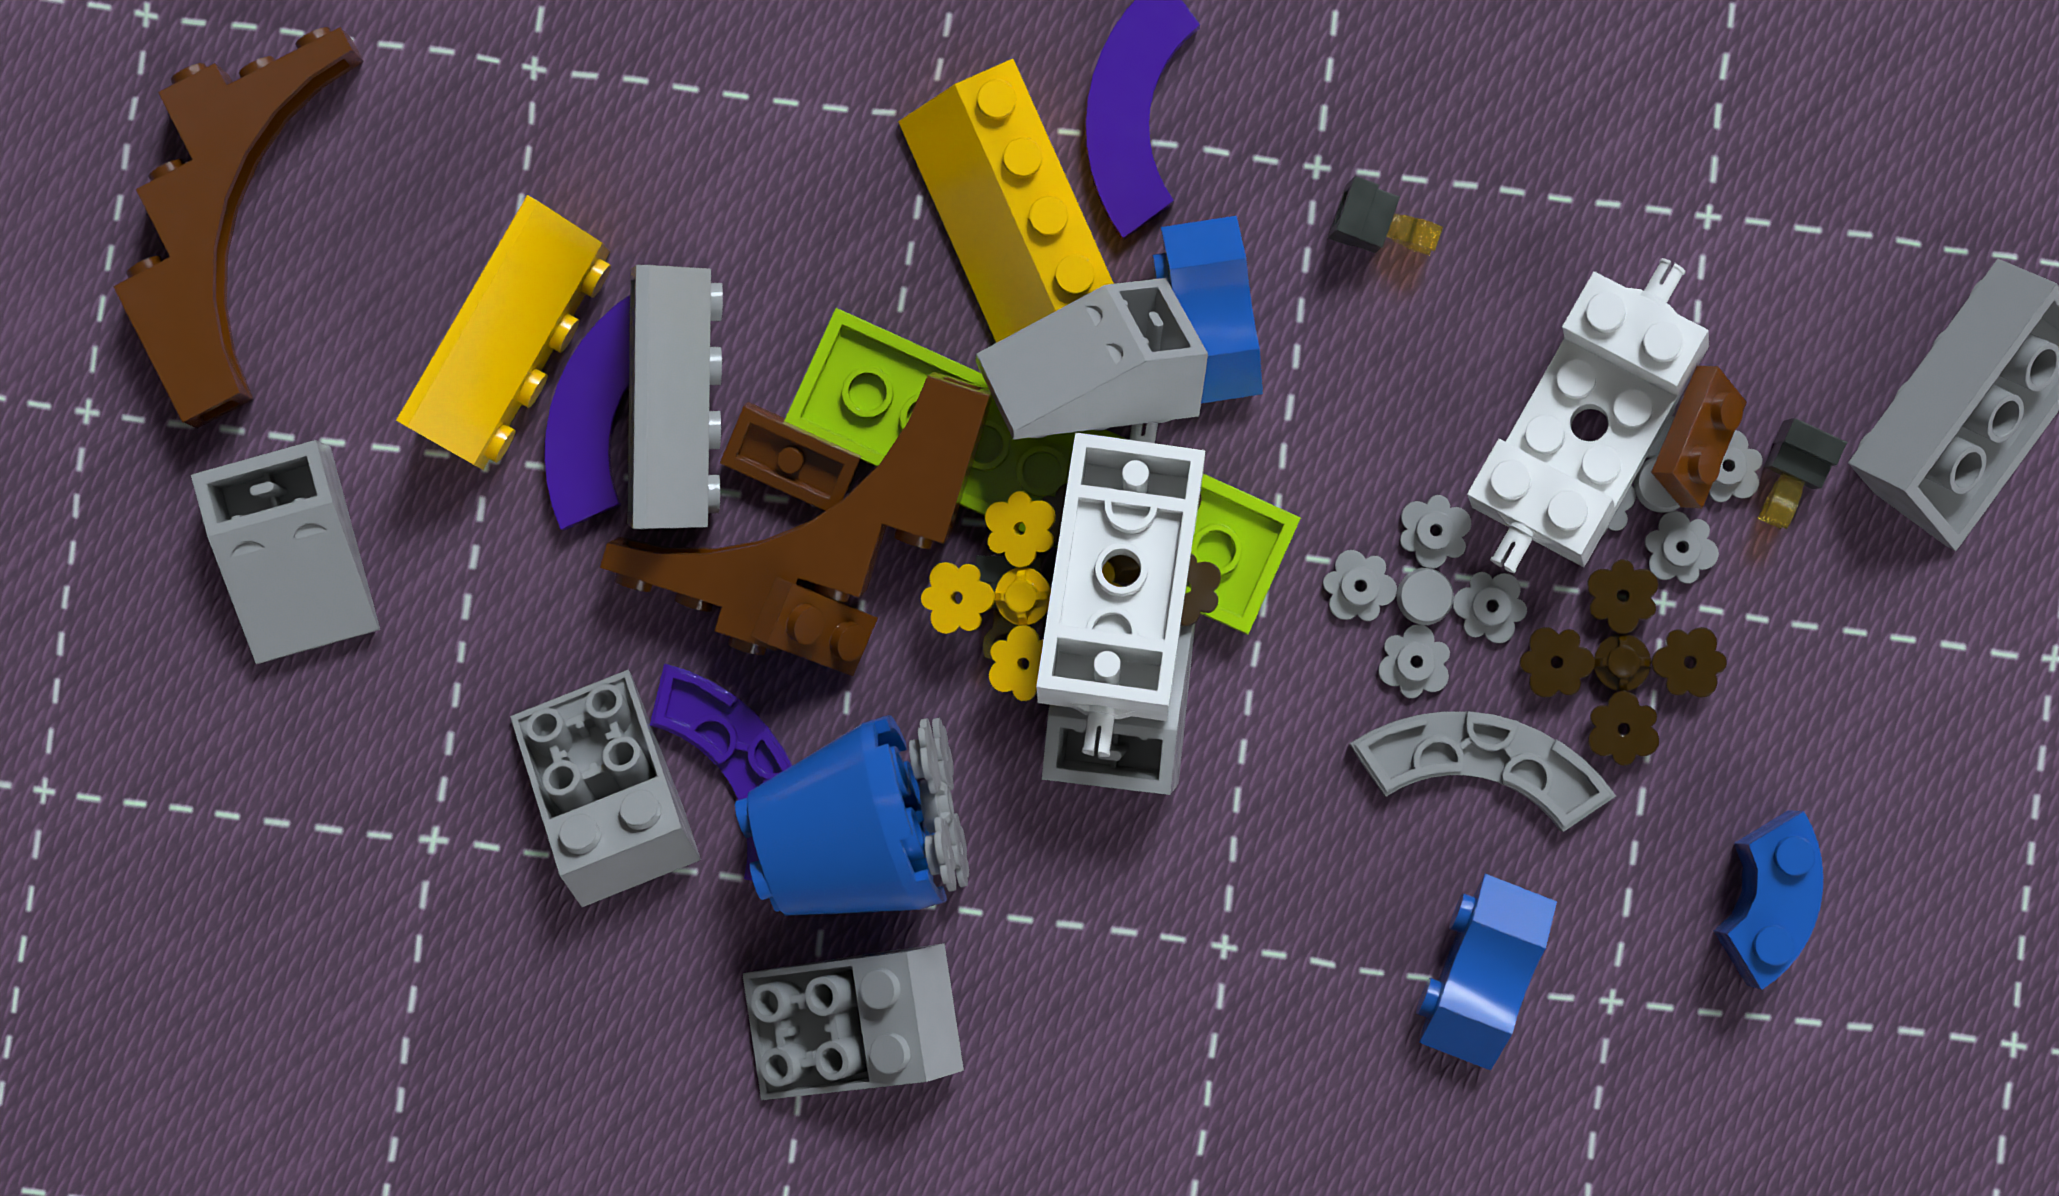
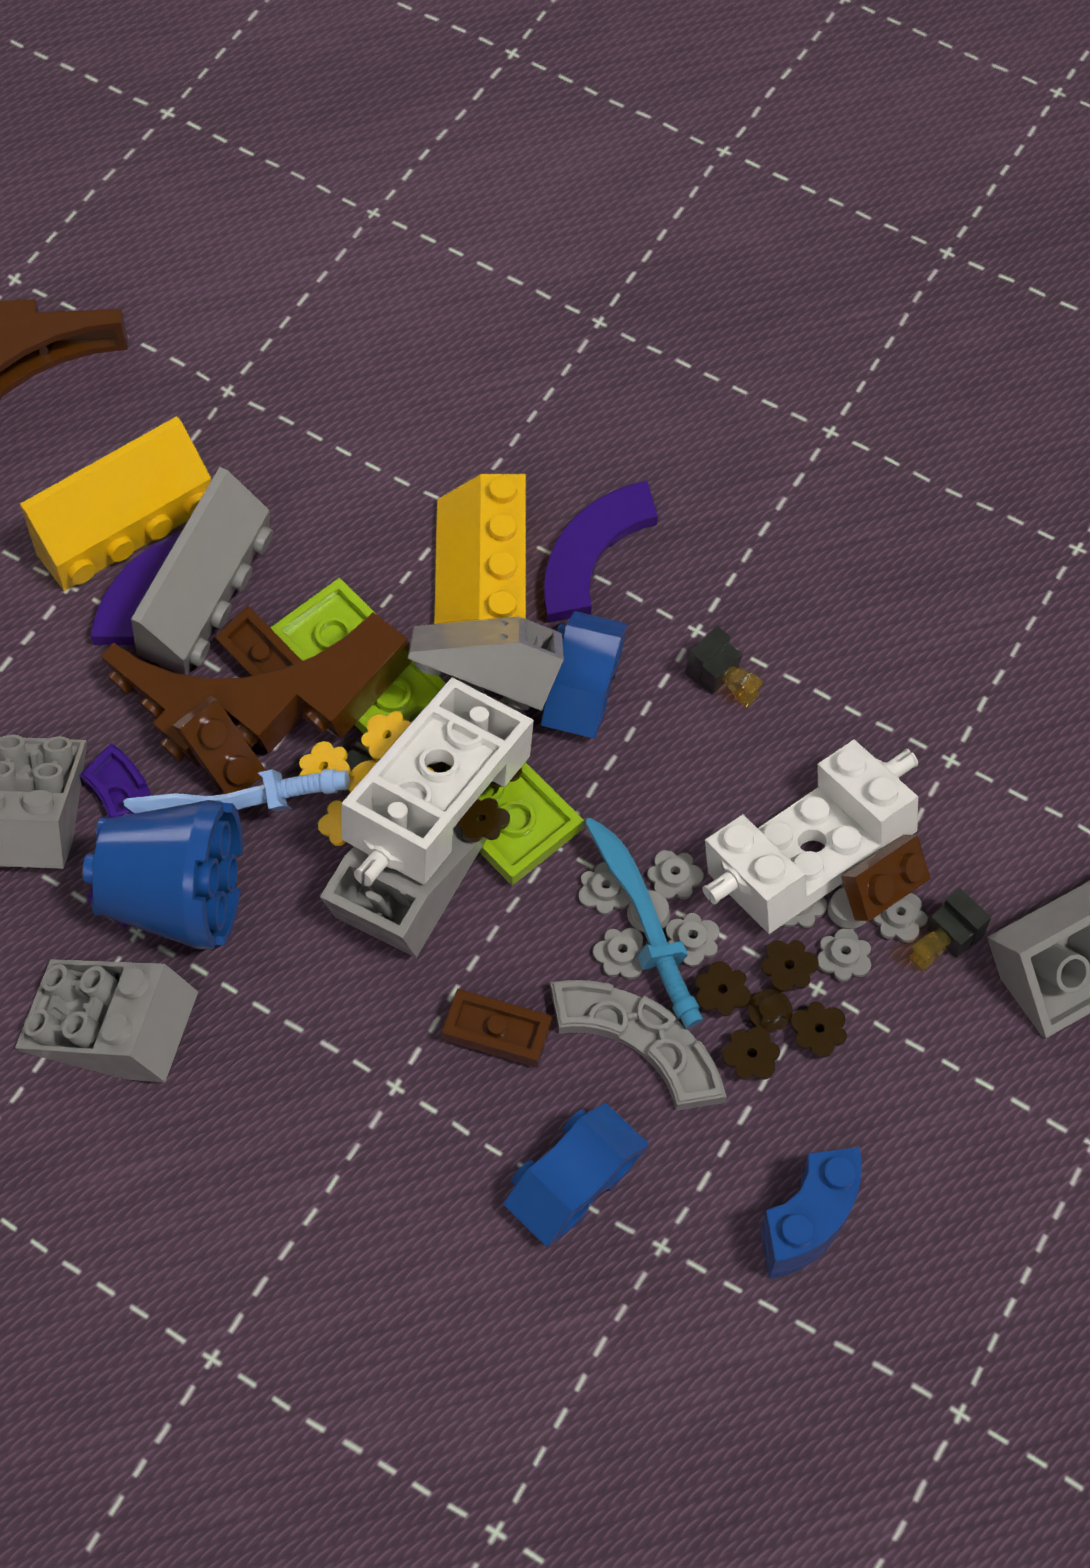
camera: 20 degrees right, 25 degrees down
light grey plant [909,718,969,892] -> none
none -> light blue sword [123,769,350,813]
none -> reddish brown plate [442,988,553,1068]
none -> dark azure sword [585,818,703,1029]

